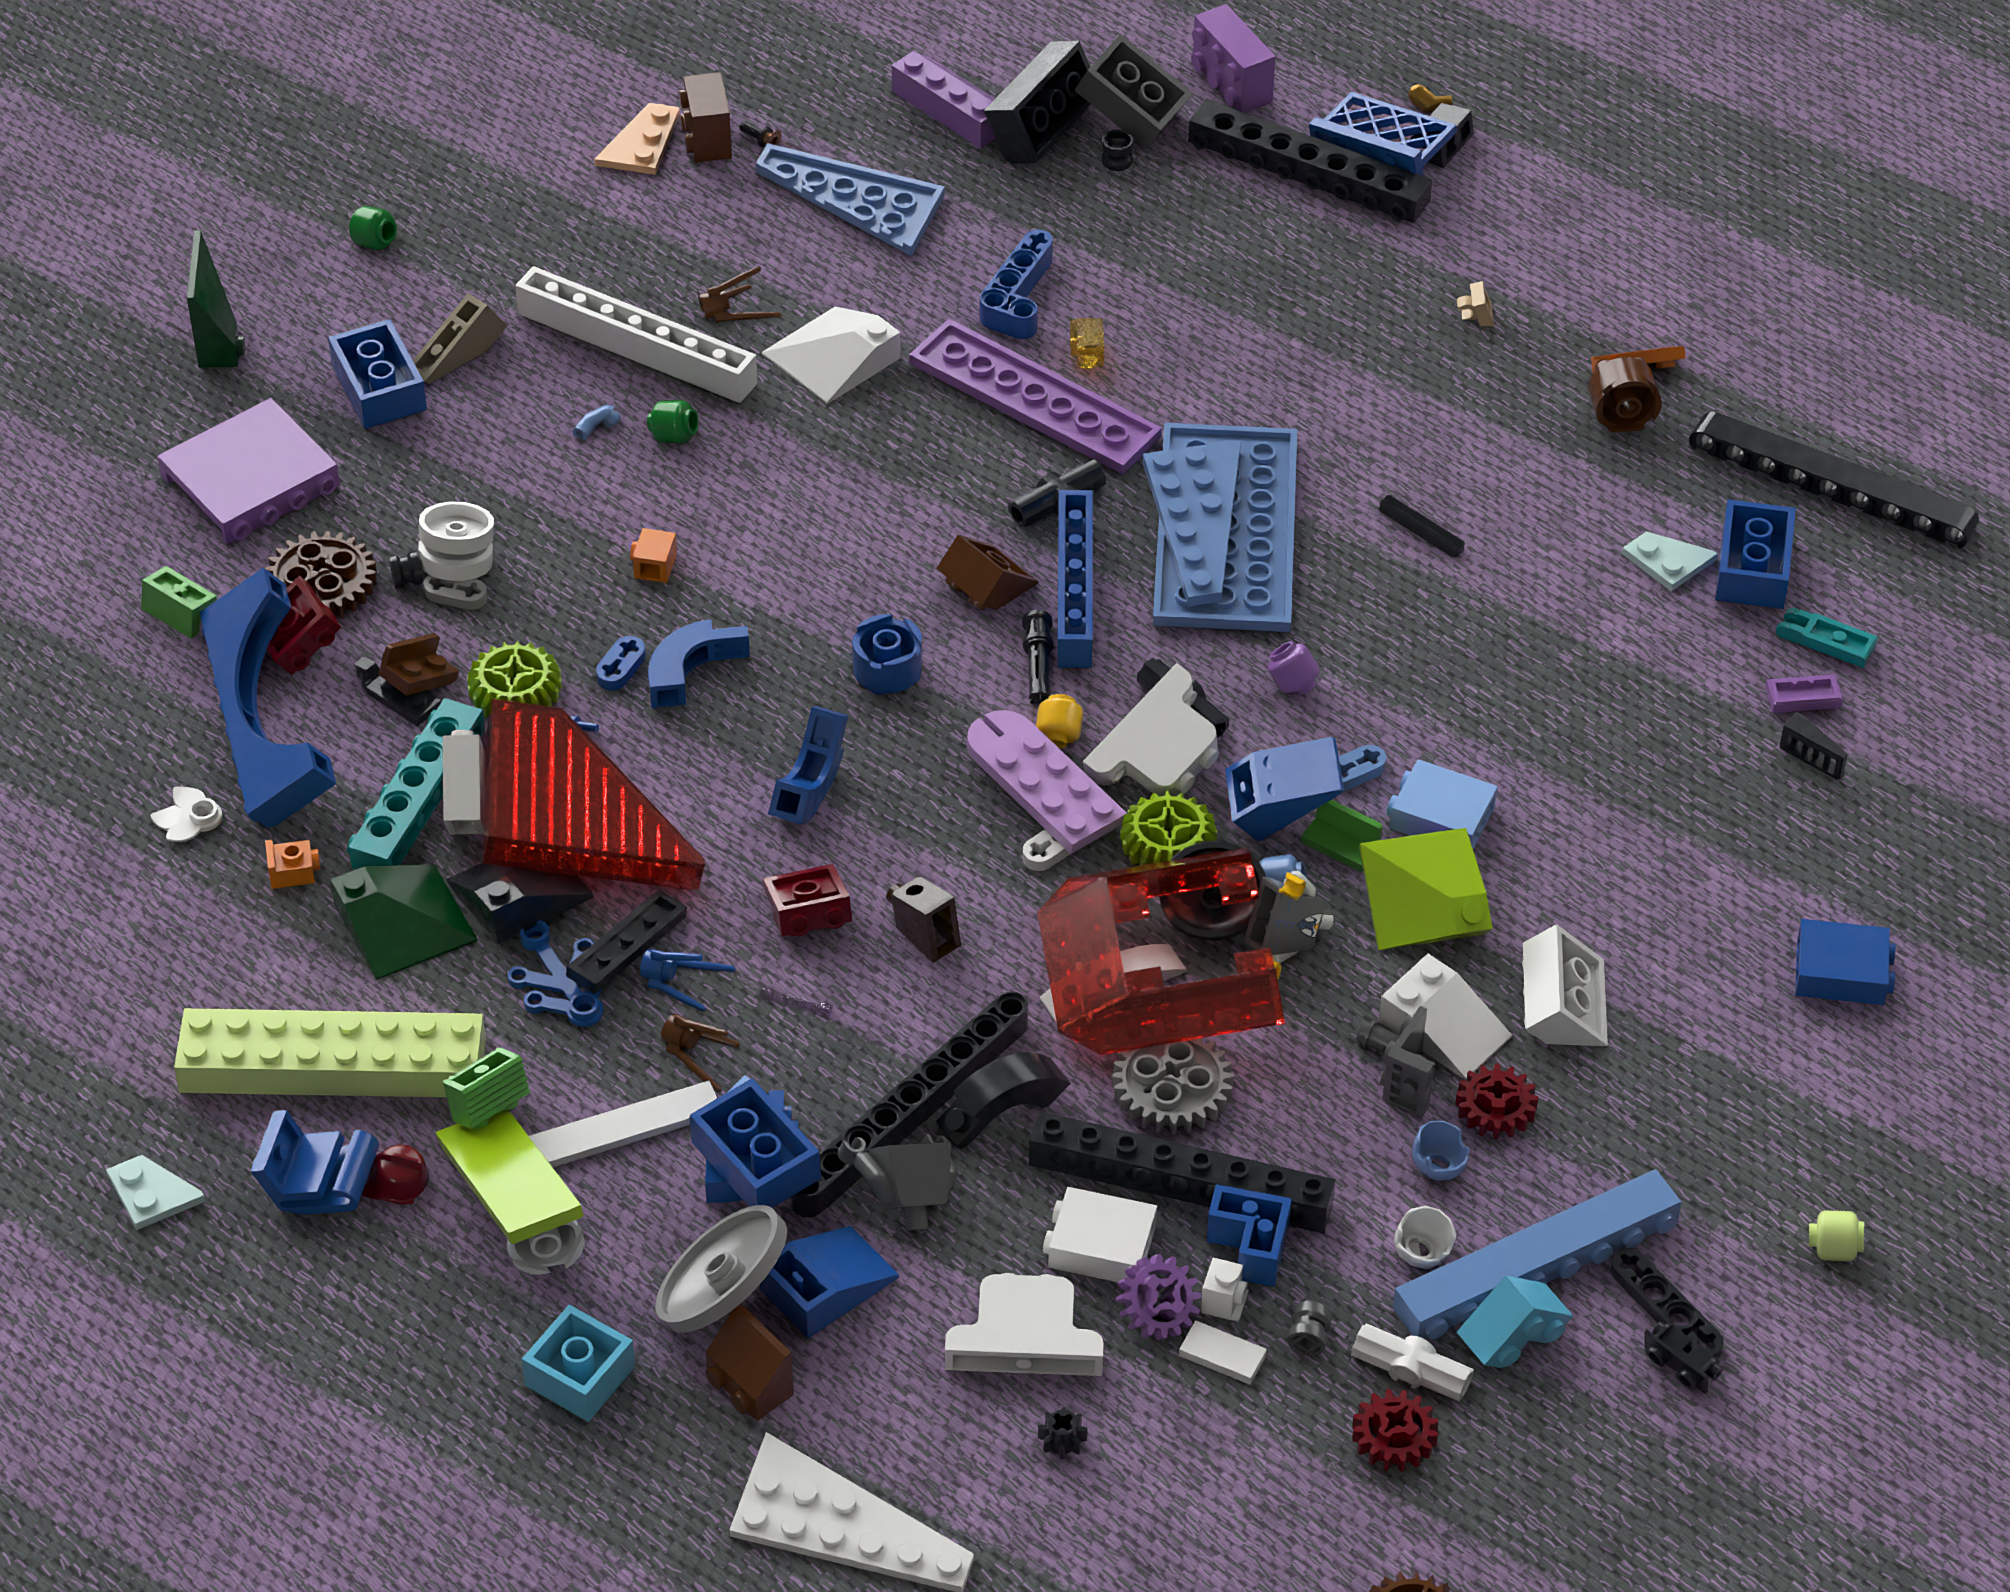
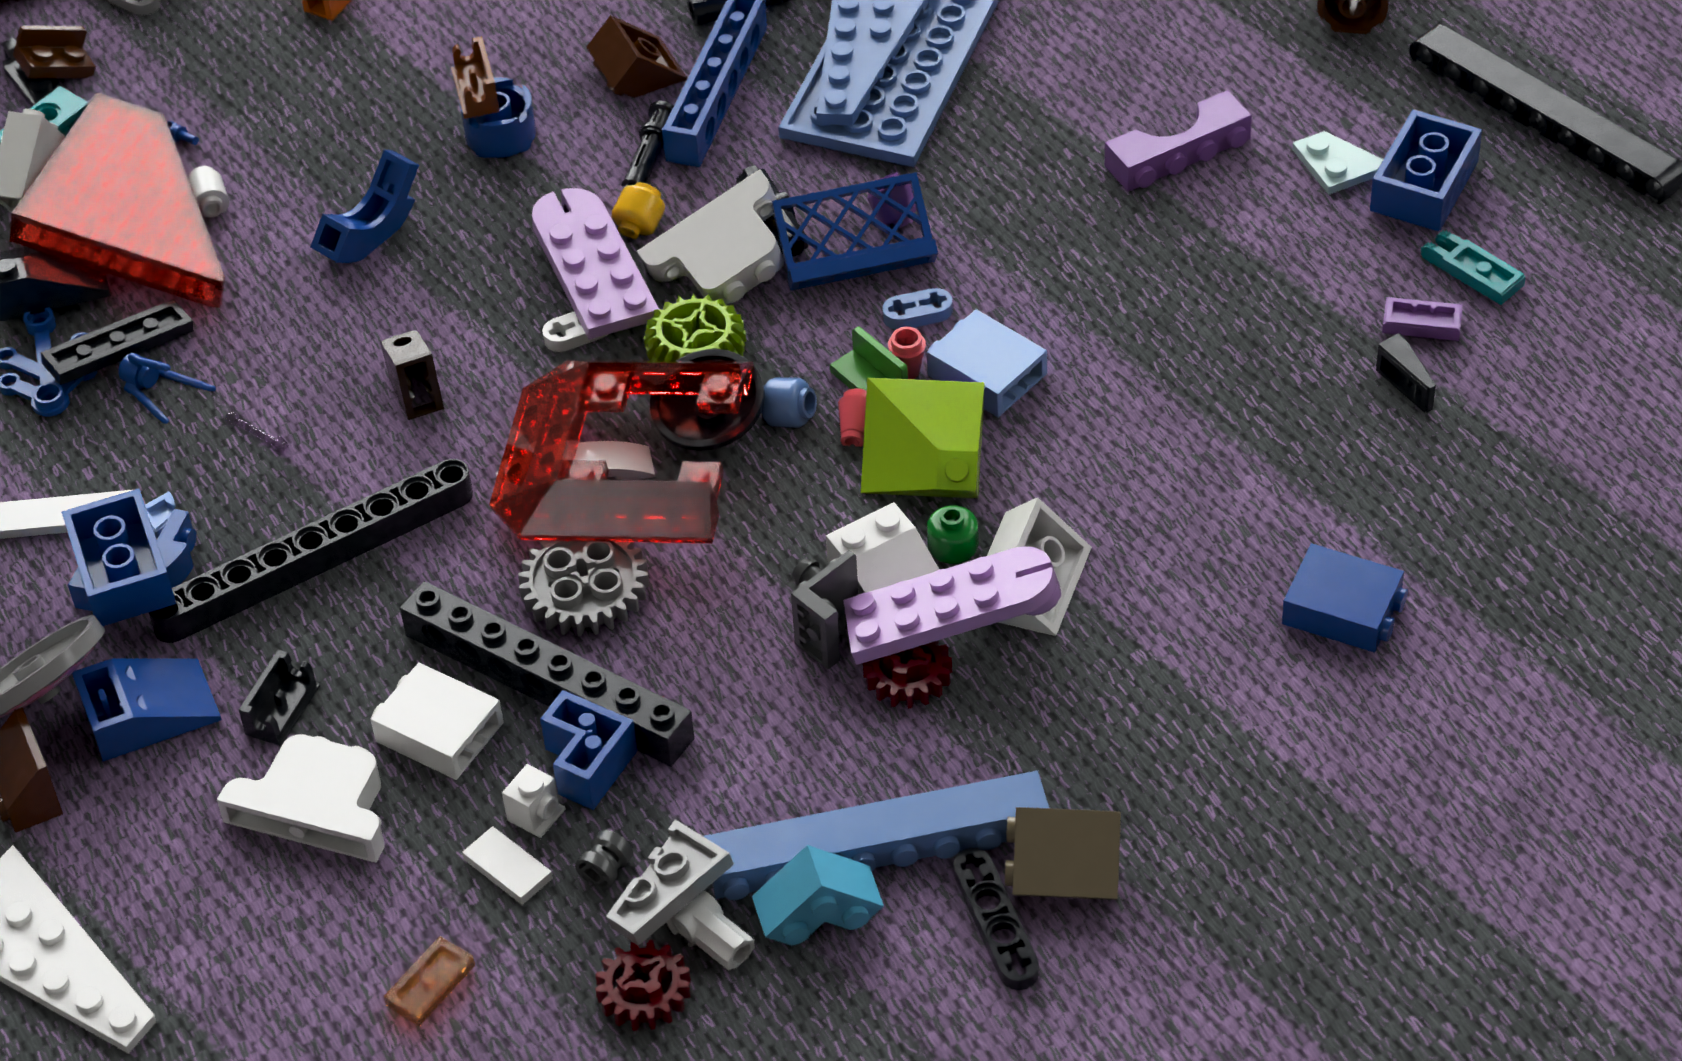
camera: 20 degrees right, 0 degrees up
lime gear [467,640,562,725] -> none
blue beam [596,636,645,690] -> none
arch [648,619,750,708] -> none
reddish brown plant [661,1013,740,1092] -> none
dark red plate [763,864,853,936] -> none
dark grey torso [838,1134,958,1231] -> none
black arch [936,1052,1071,1149] -> none
black gear [1038,1407,1088,1459] -> none
medium lavender gear [1116,1254,1201,1341] -> none
slope [1225,736,1344,841] -> none
dark grey torso [1244,871,1334,984] -> none
black axle [1379,495,1465,557] -> none
white hair [1394,1206,1456,1270] -> none
medium blue hair [1412,1121,1470,1181] -> none
black hinge [1644,1322,1723,1394] -> none
yellowish green head [1809,1210,1864,1261] -> none
none -> white brick [186,166,229,218]
none -> black hinge [239,650,320,746]
none -> clear orange plate [384,936,475,1027]
none -> dark orange hinge [451,36,500,119]
none -> light grey wing [606,819,734,946]
none -> blue fence [771,172,938,291]
none -> coral cone [838,388,867,447]
none -> lavender plate [843,547,1061,665]
none -> coral cone [888,327,926,379]
none -> green head [927,505,979,564]
none -> dark tan brick [1005,807,1121,900]
none -> medium lavender arch [1105,90,1252,192]

